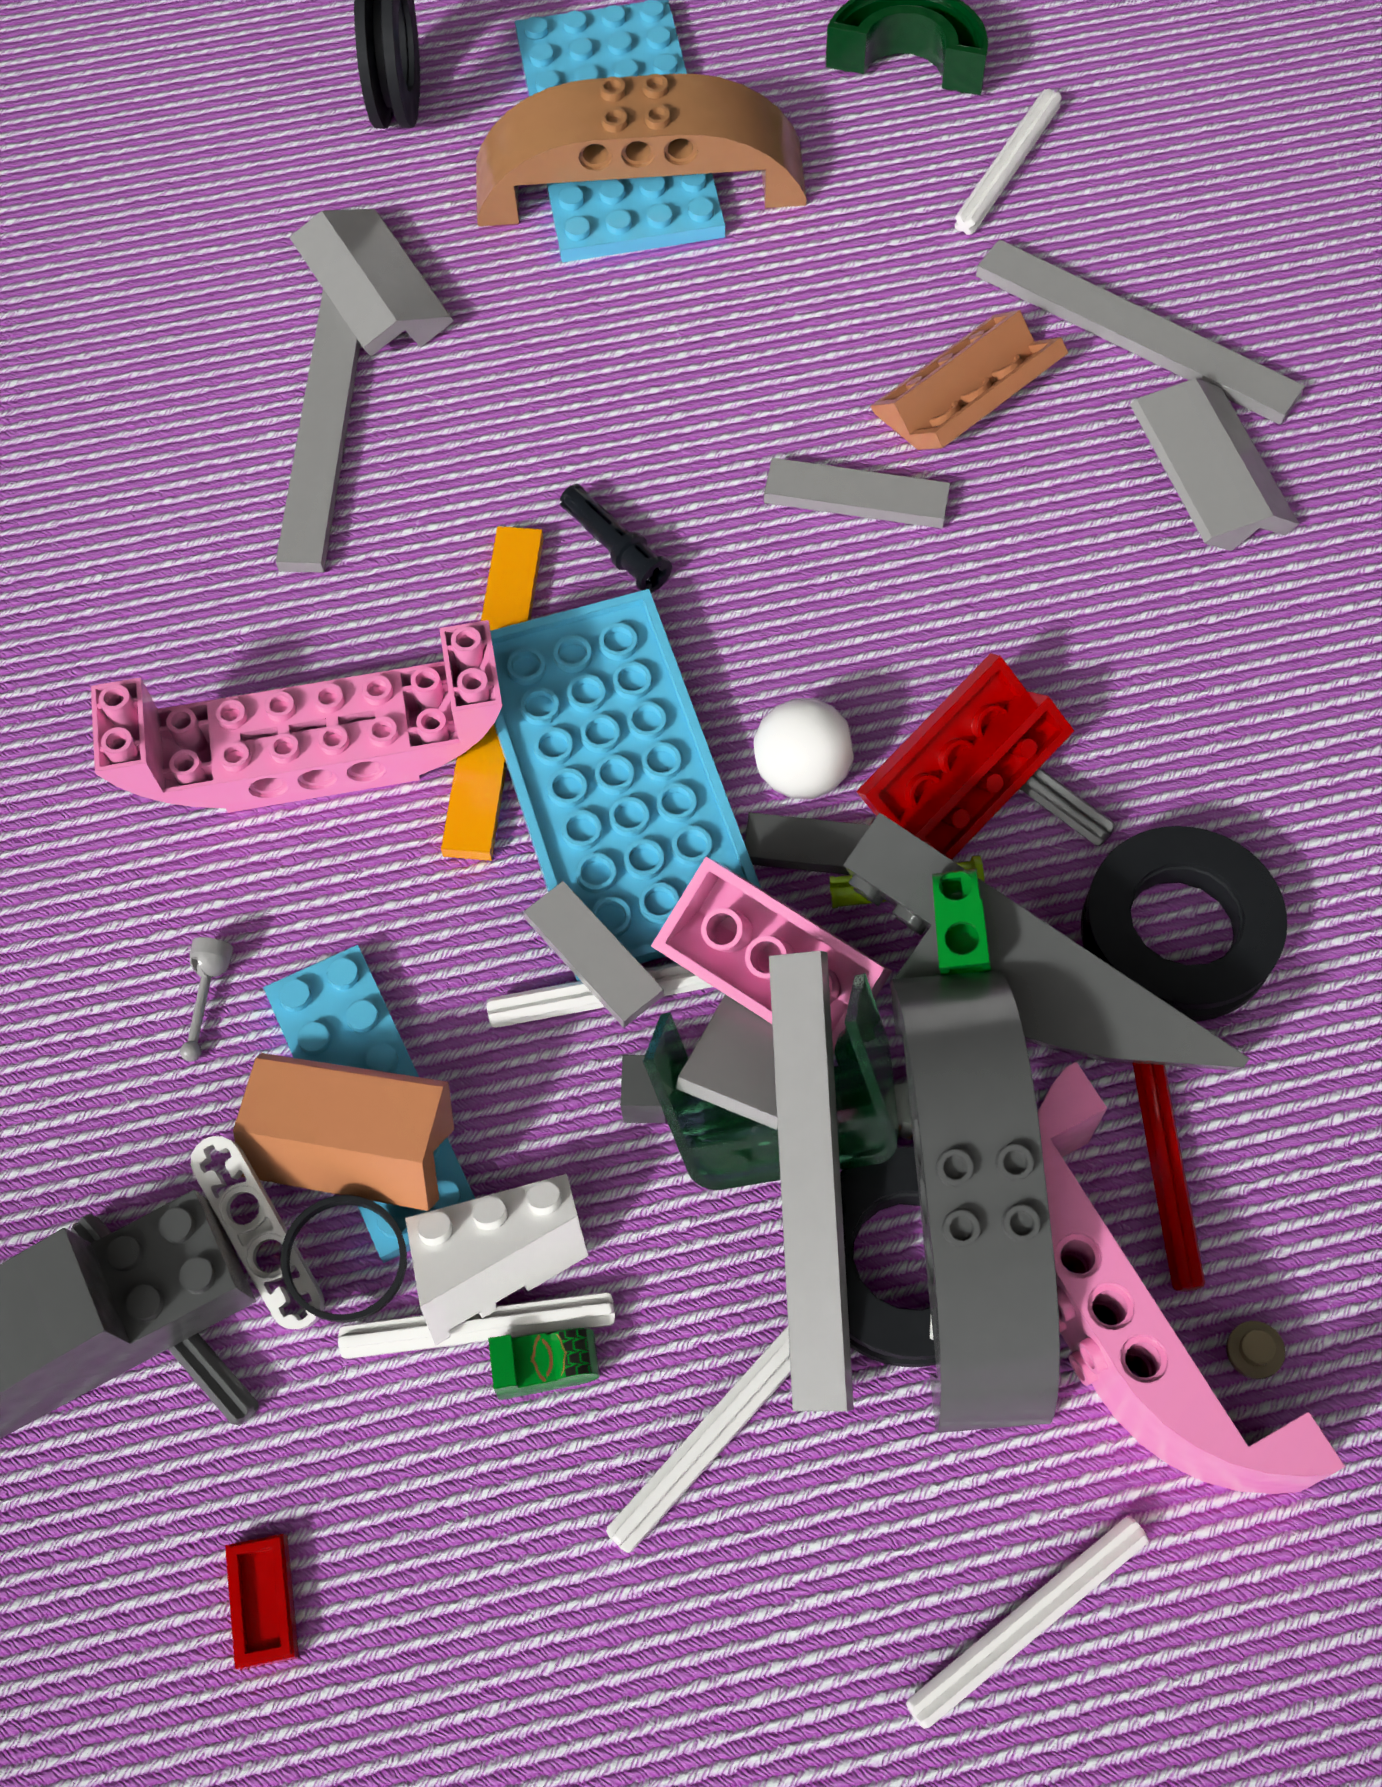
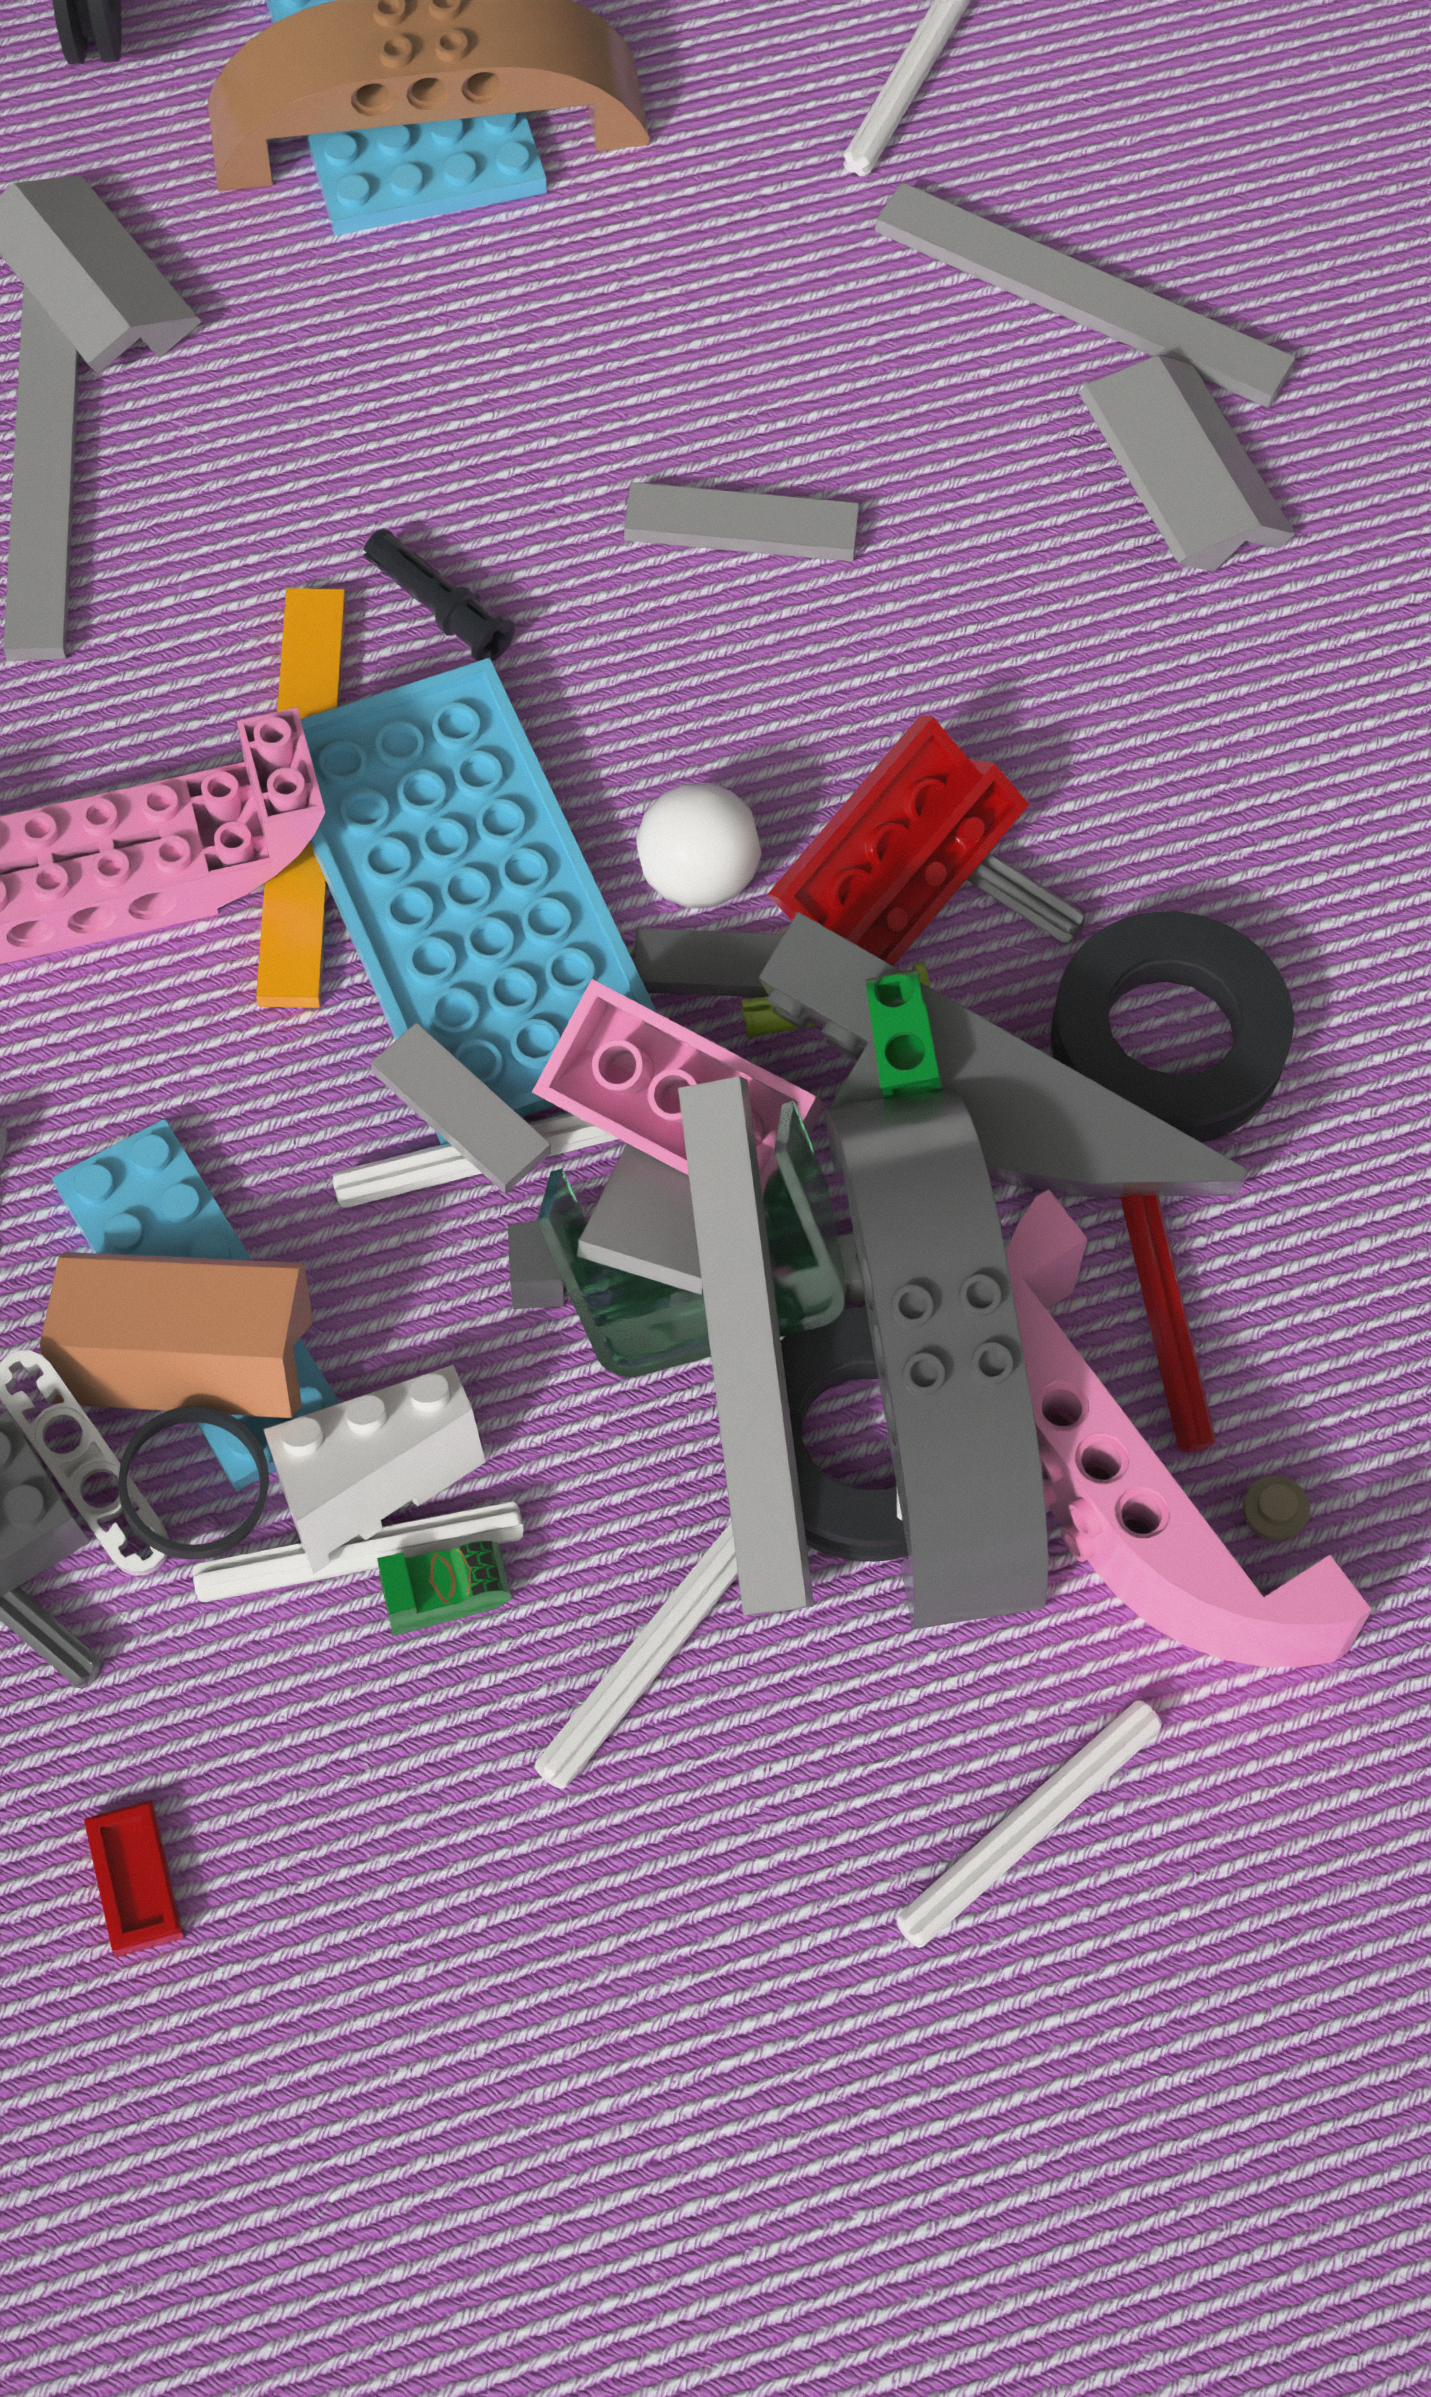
camera: 10 degrees left, 0 degrees up
nougat slope [871,310,1068,450] -> none

